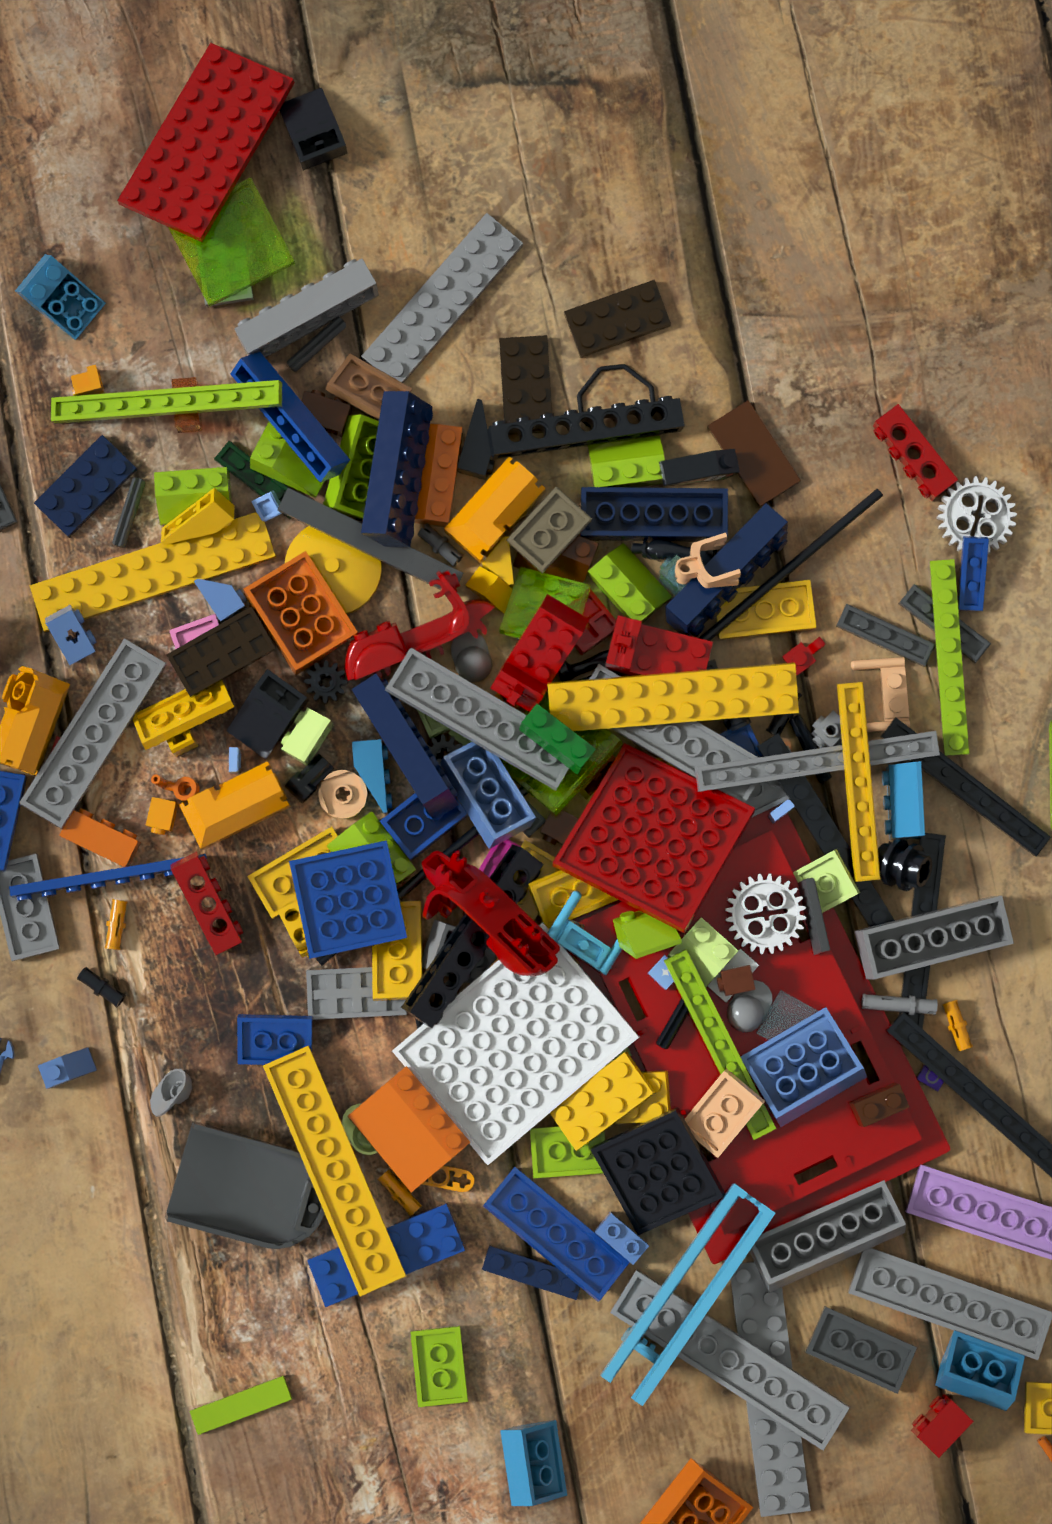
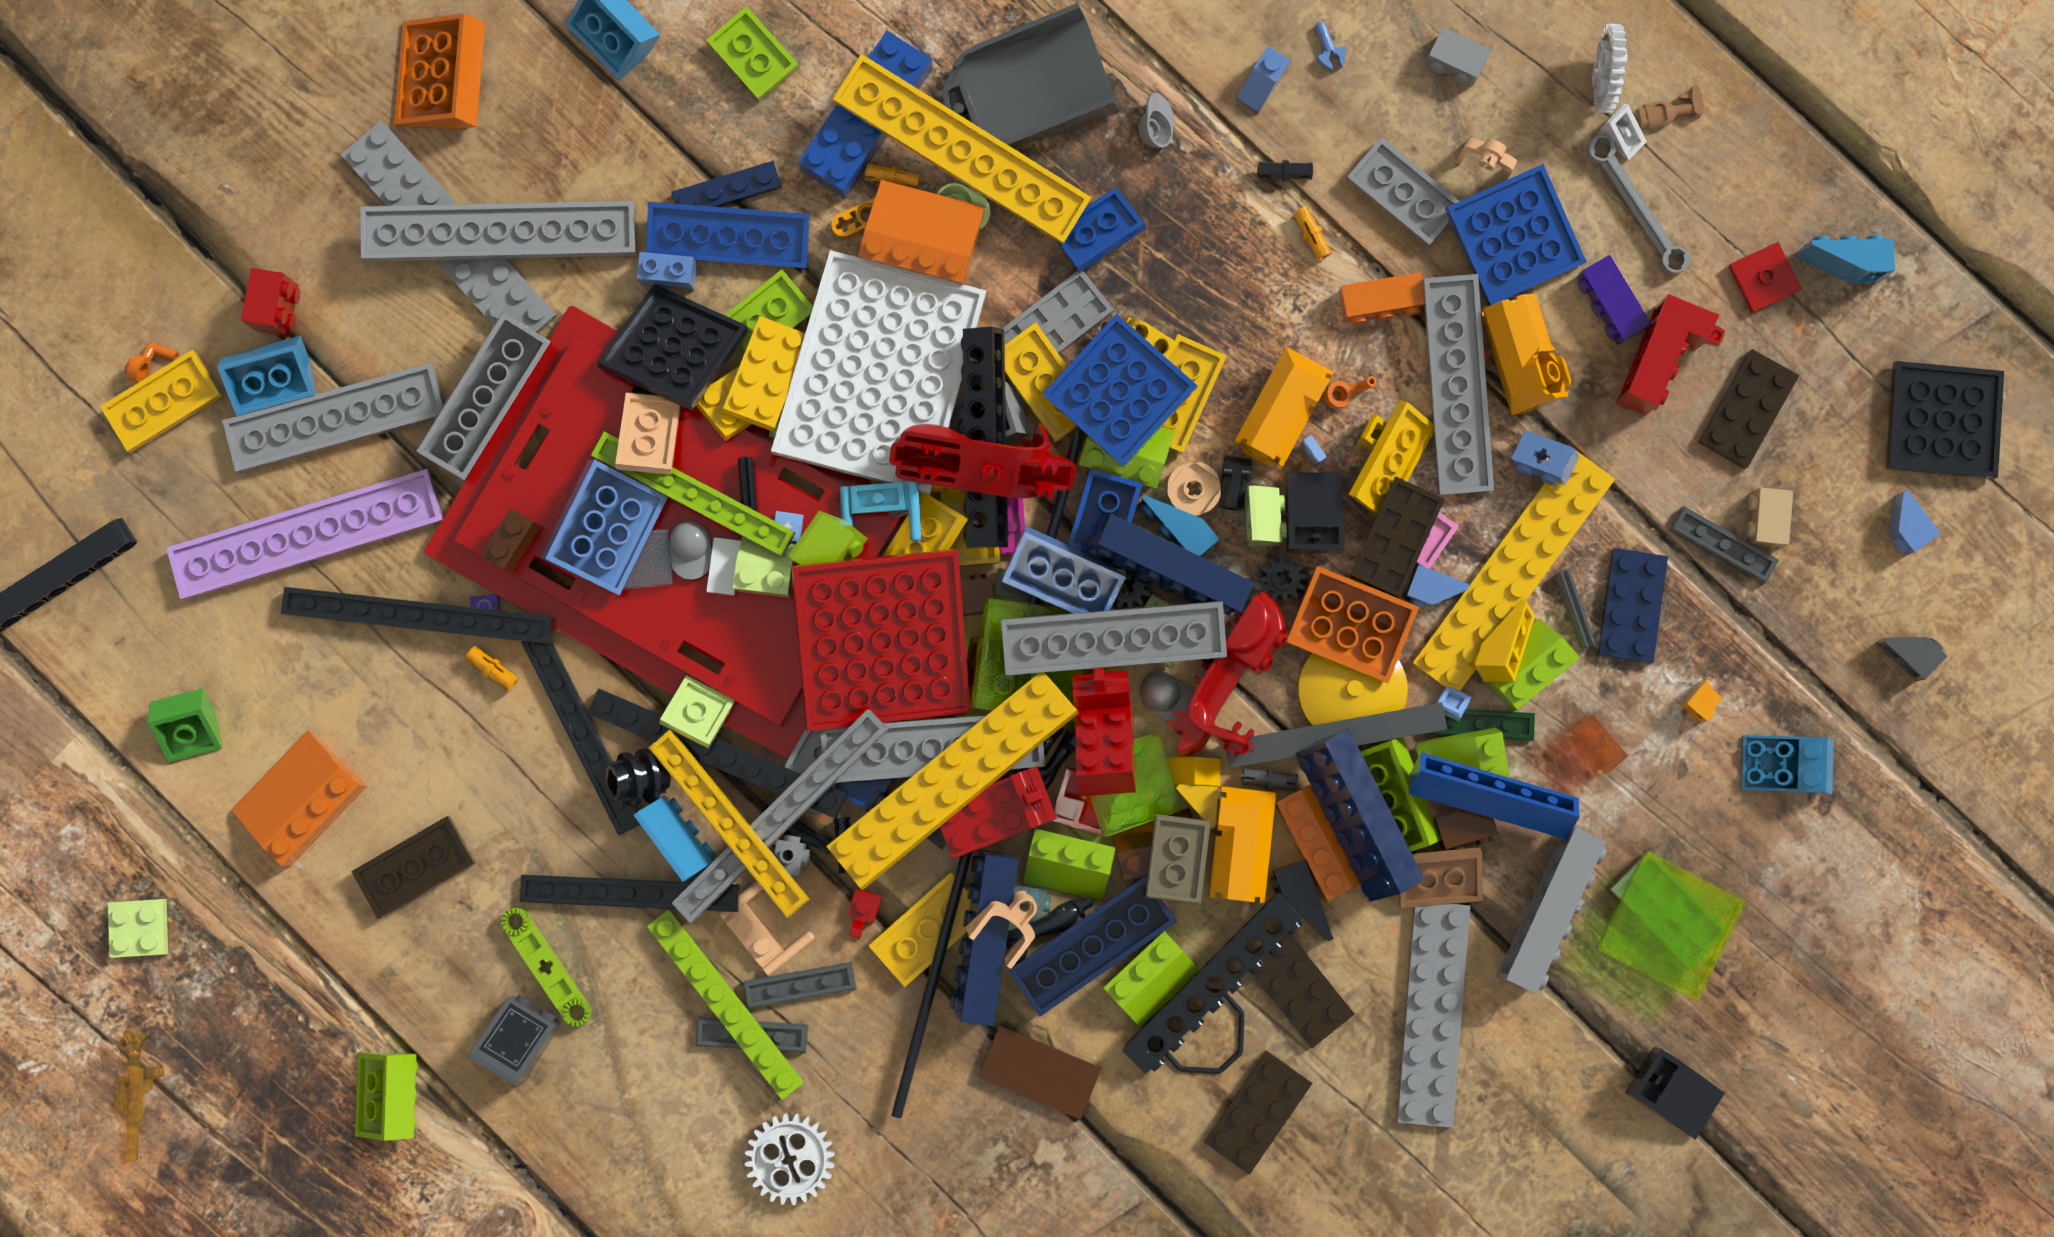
camera: 145 degrees right, 0 degrees up
blue plate [9,854,207,901] -> none
lime plate [51,380,282,424] -> none
red plate [117,42,295,242] -> none
light orange brick [145,797,179,835] -> none
red brick [170,851,244,956] -> none
dark grey axle [287,316,346,372] -> none
green brick [519,704,596,775] -> none
medium azure piece [600,1183,776,1406] -> none
black slope [659,449,740,486] -> none
copper brick [716,965,755,996] -> none
white gear [725,874,806,954] -> none
light blue tile [768,800,795,824] -> none
dark grey tile [798,878,830,955] -> none
dark grey plate [805,1306,917,1394] -> none
light grey brick [854,895,1014,979] -> none
light grey pin [861,993,938,1015] -> none
red brick [873,404,958,501] -> none
blue plate [958,536,989,611] -> none

